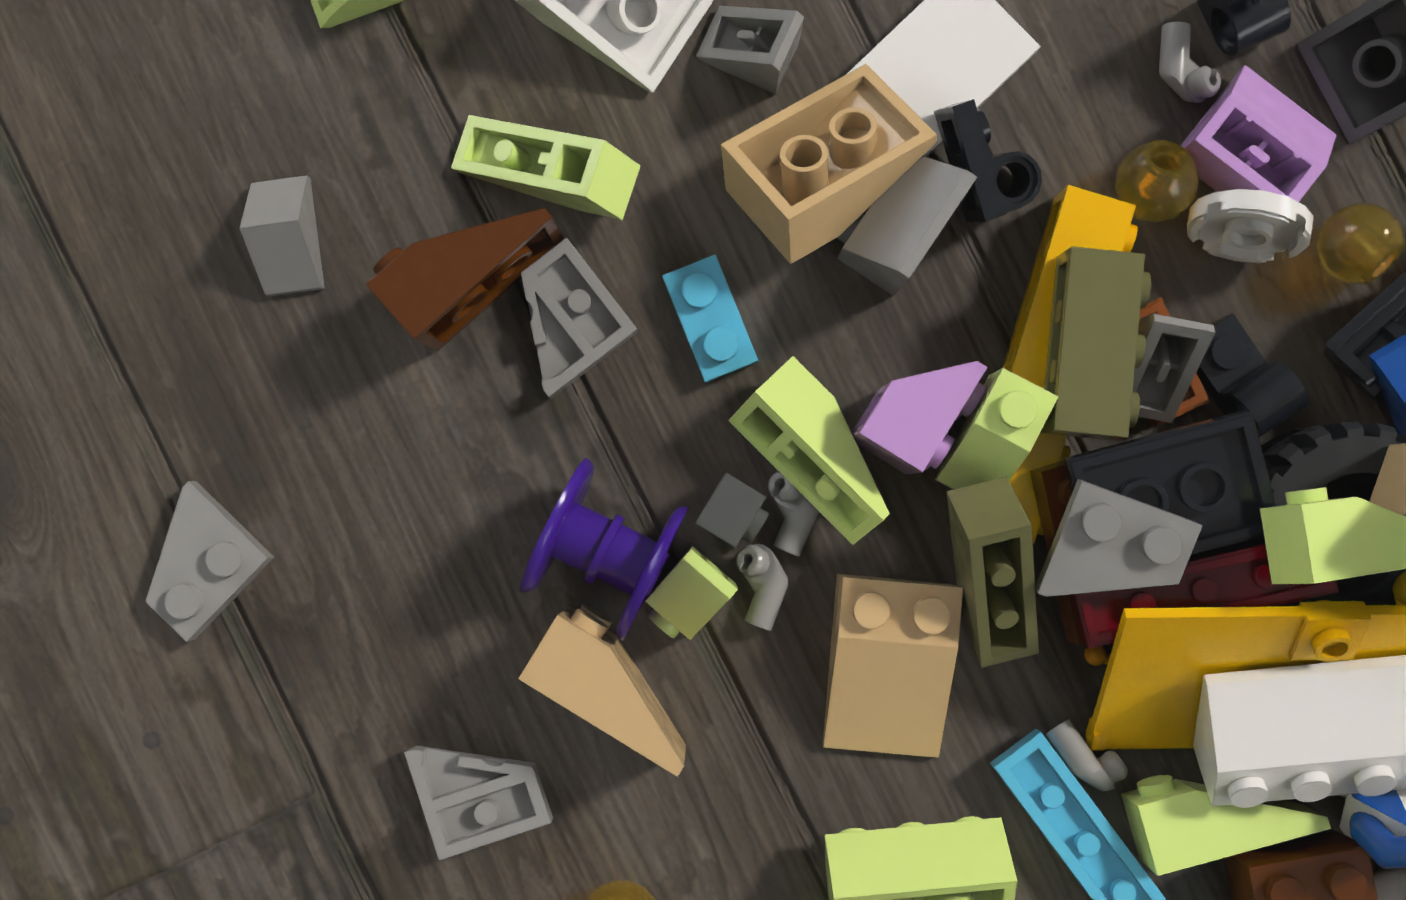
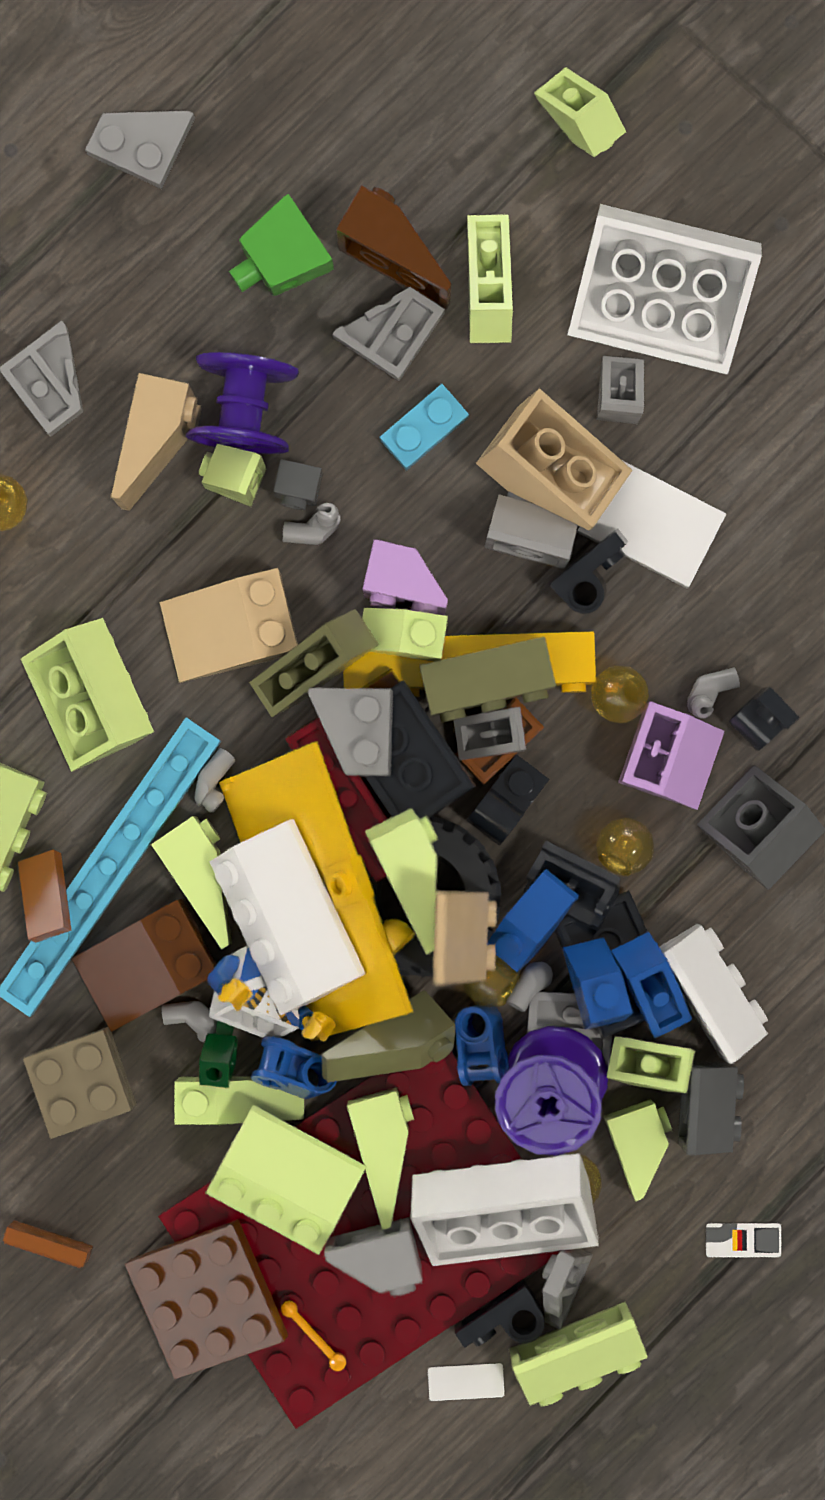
camera: 65 degrees right, 0 degrees up
light grey slope [240,175,325,297] -> none
yellowish green slope [728,356,890,545] -> none
light grey arm [736,544,788,631] -> none
white tile [1187,189,1313,263] -> none
none -> bright green torso [229,194,334,296]

